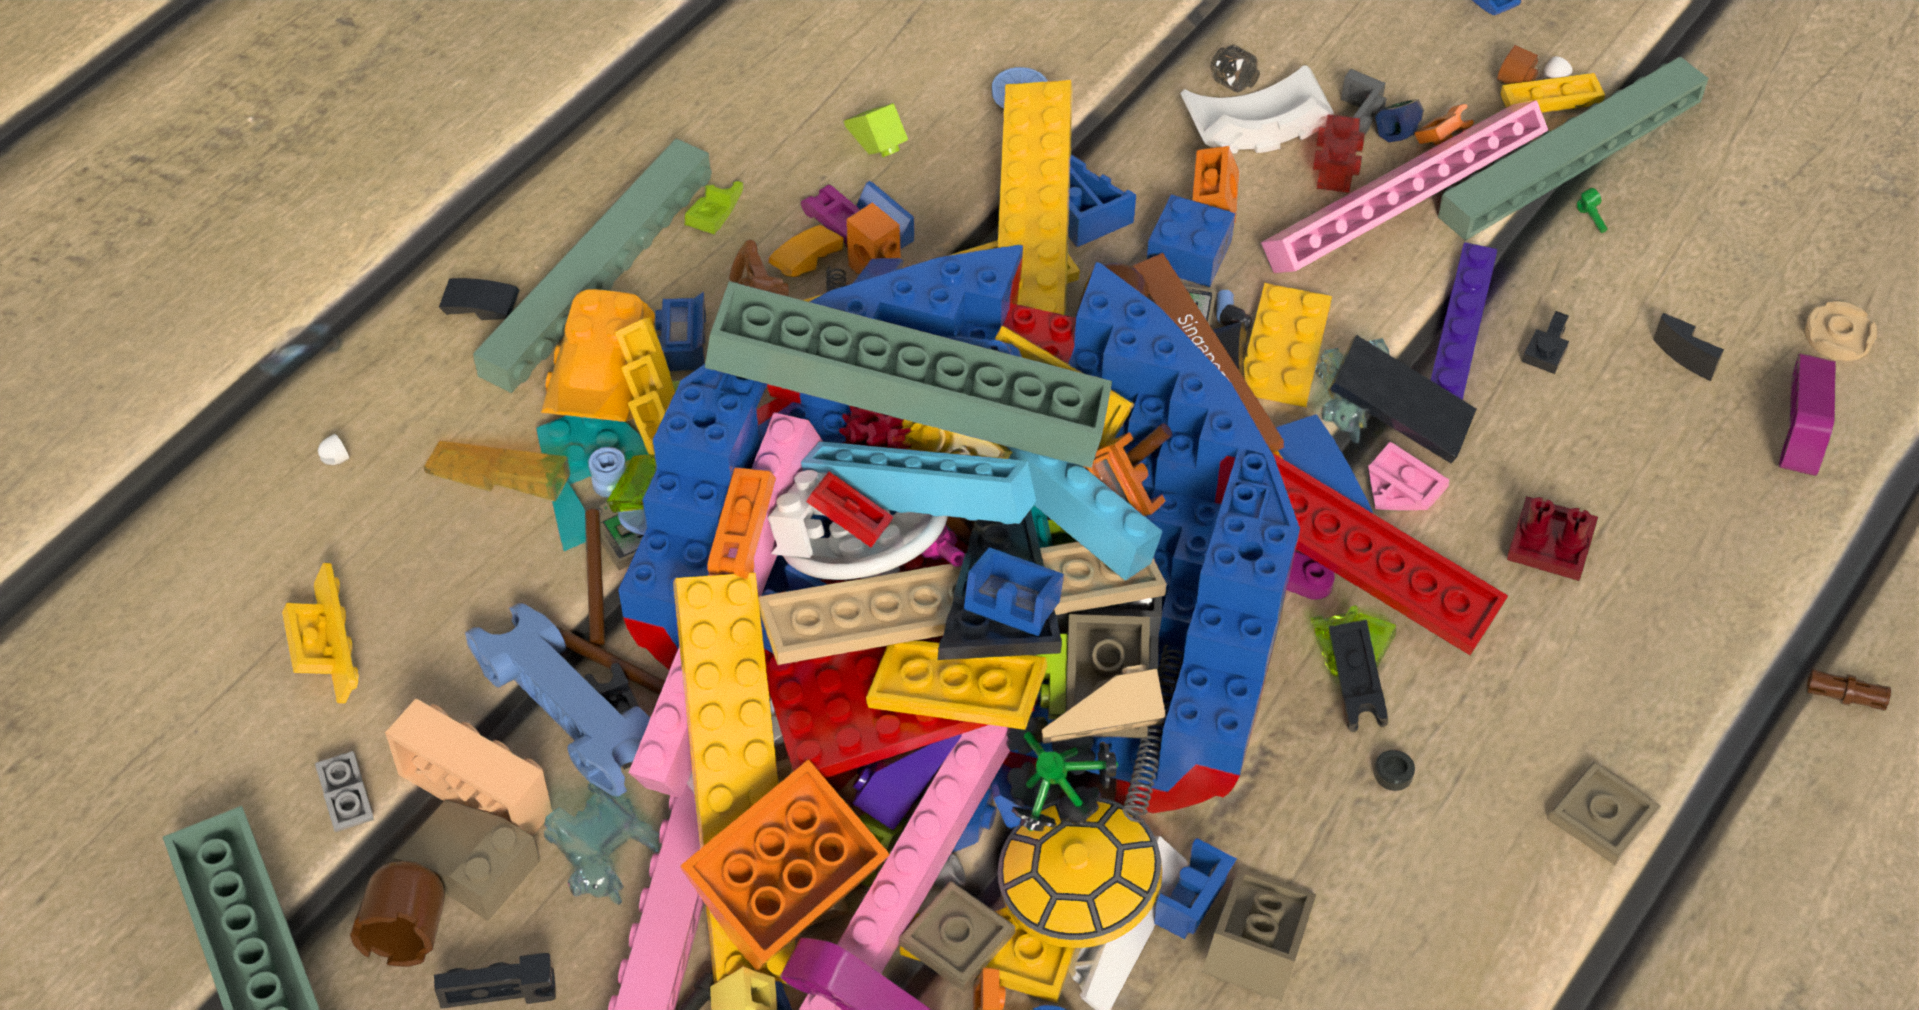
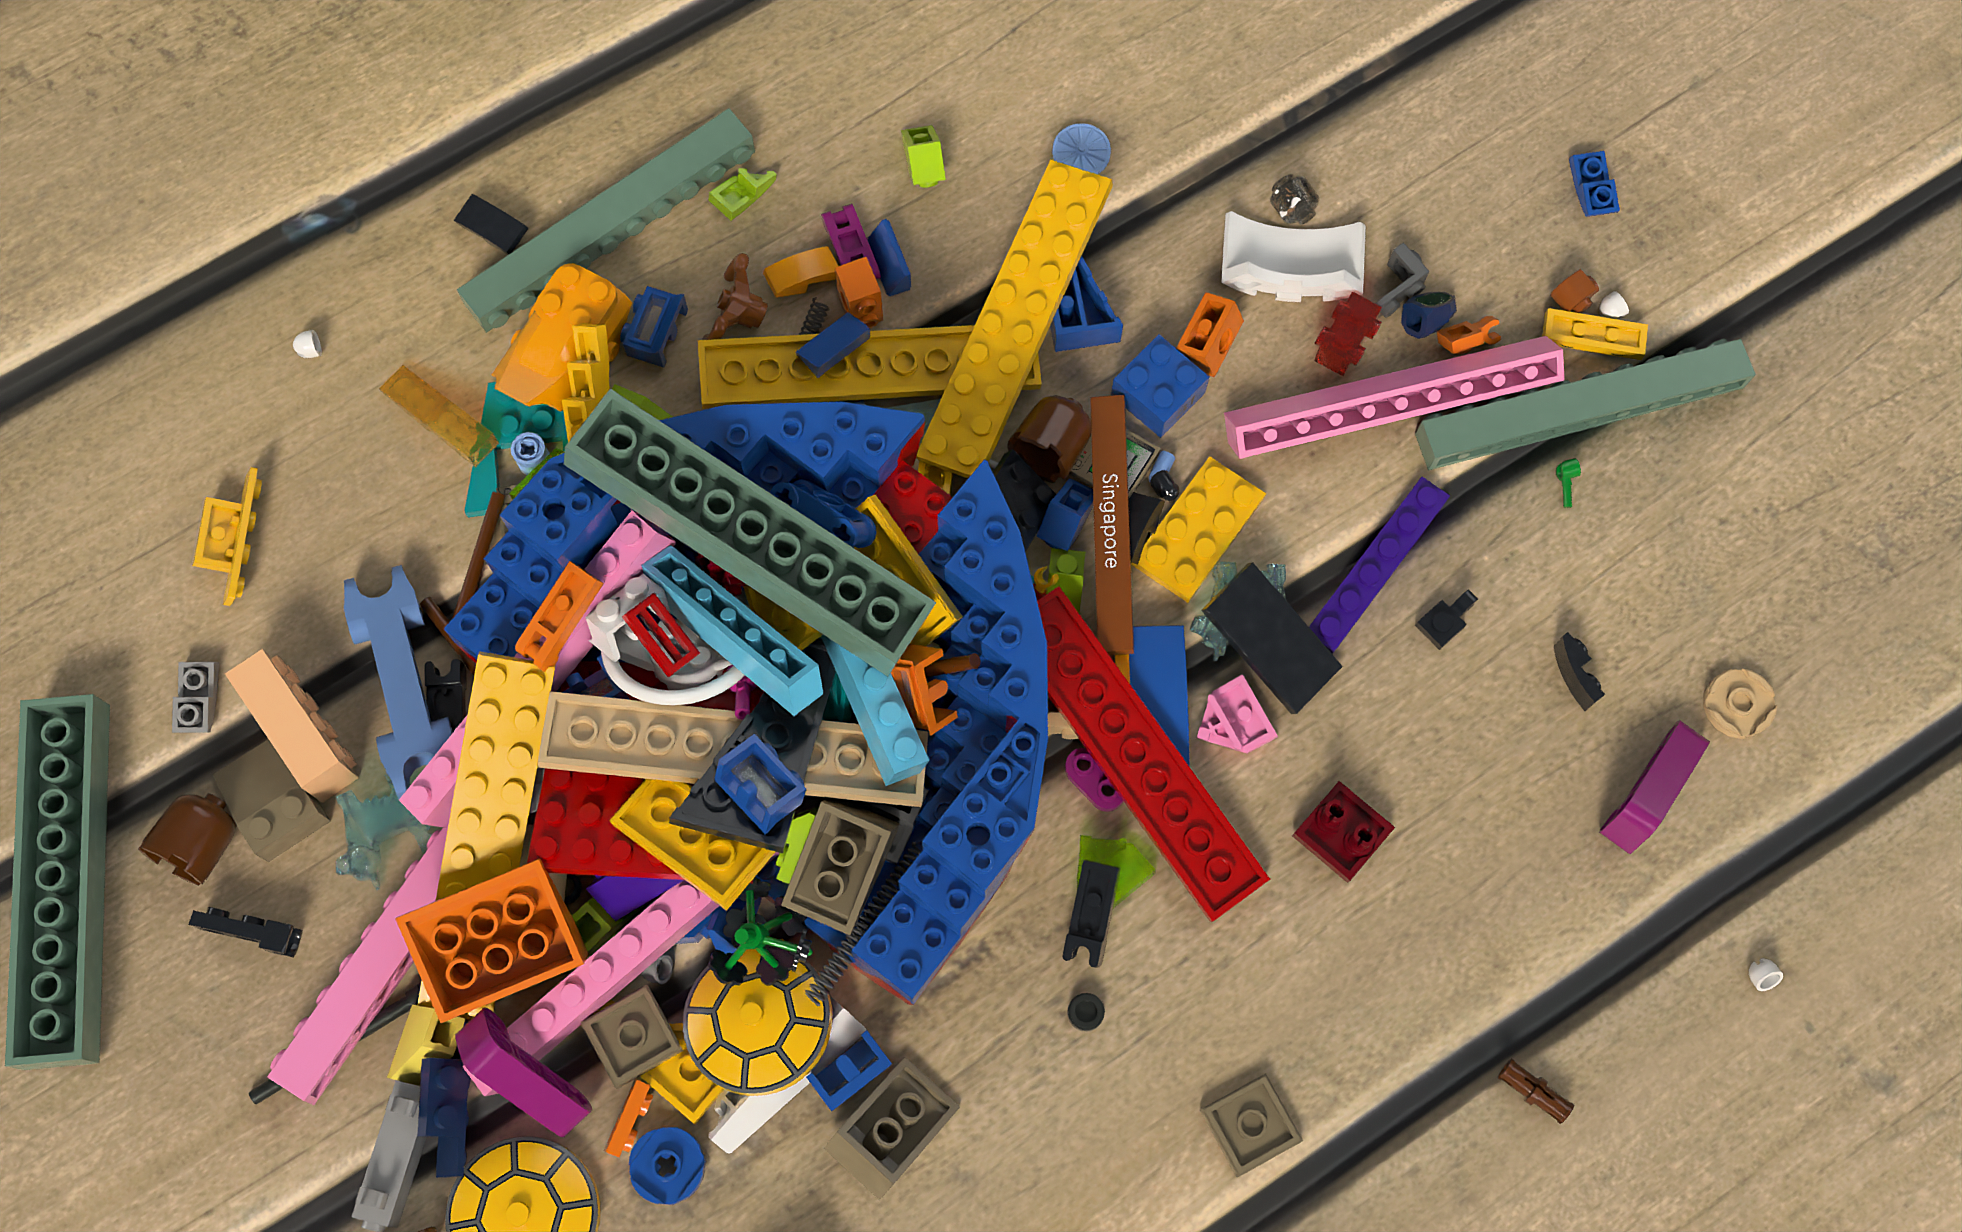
camera: 20 degrees right, 20 degrees up
tan slope [1042,665,1166,744] -> none

